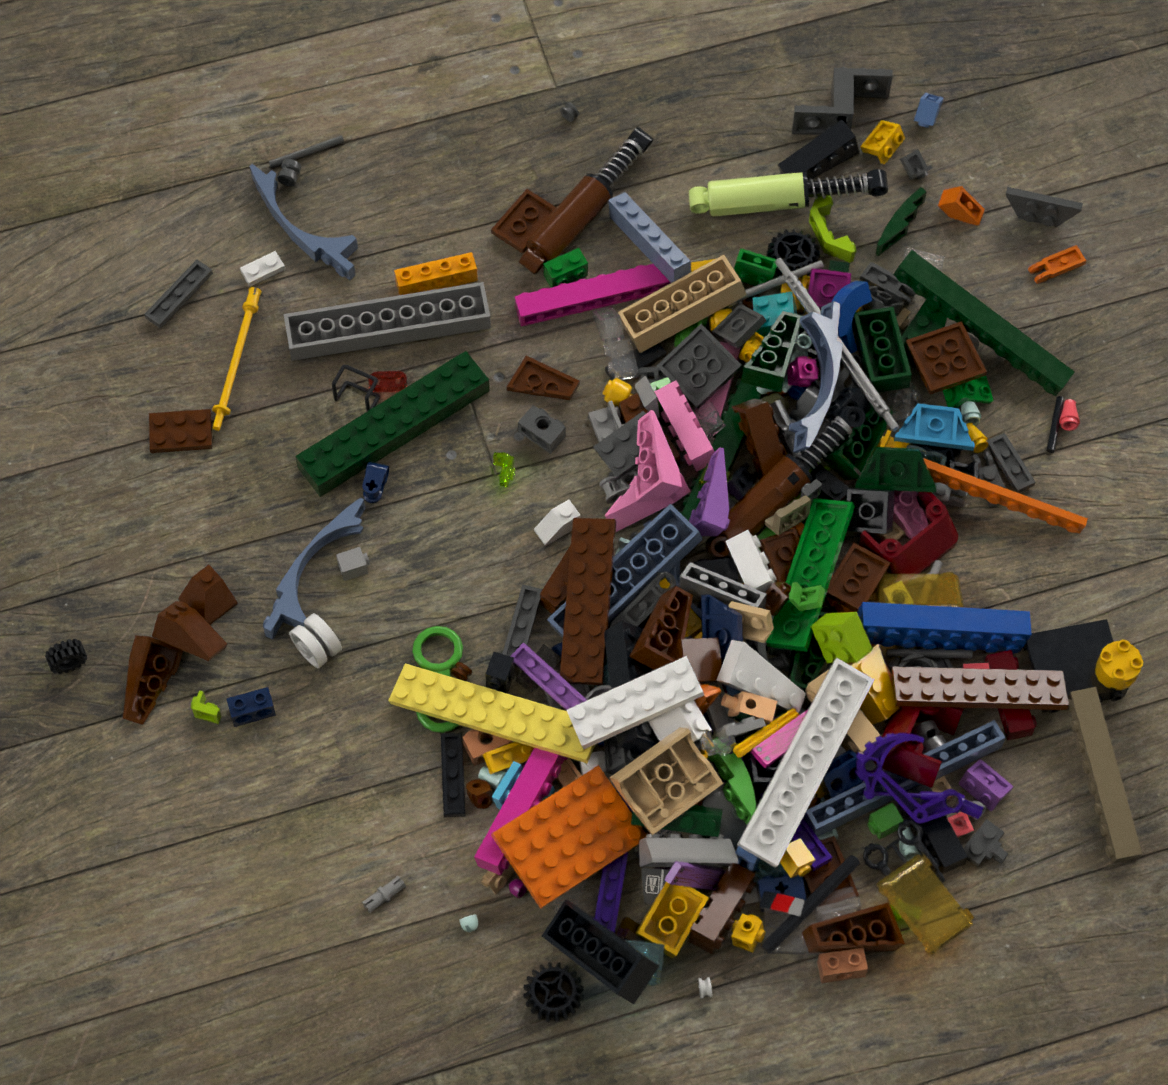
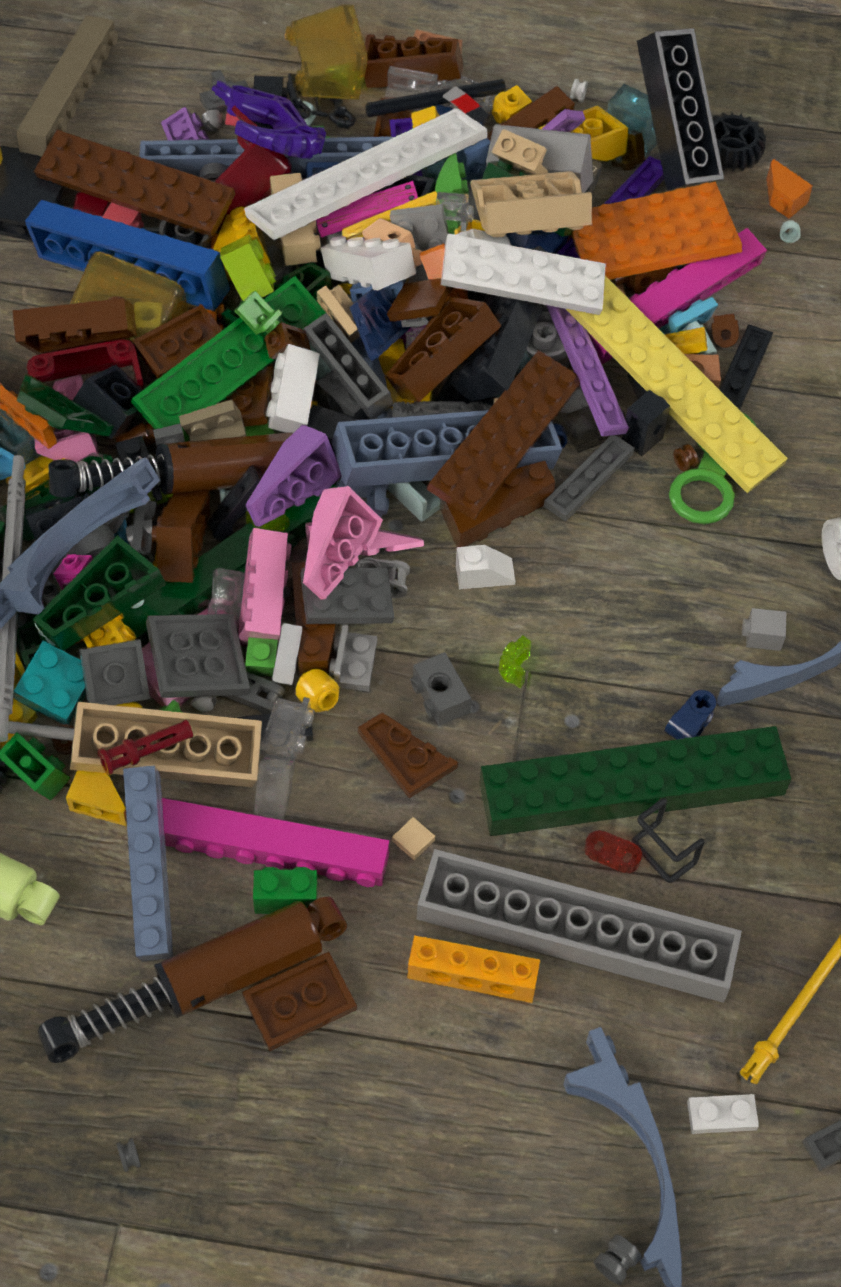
camera: 155 degrees left, 5 degrees down
none -> reddish brown wedge [12,296,137,355]
none -> dark red pin [98,720,193,776]
none -> tan tile [392,817,435,860]
none -> tan bracket [491,129,548,174]
none -> orange slope [767,159,813,219]

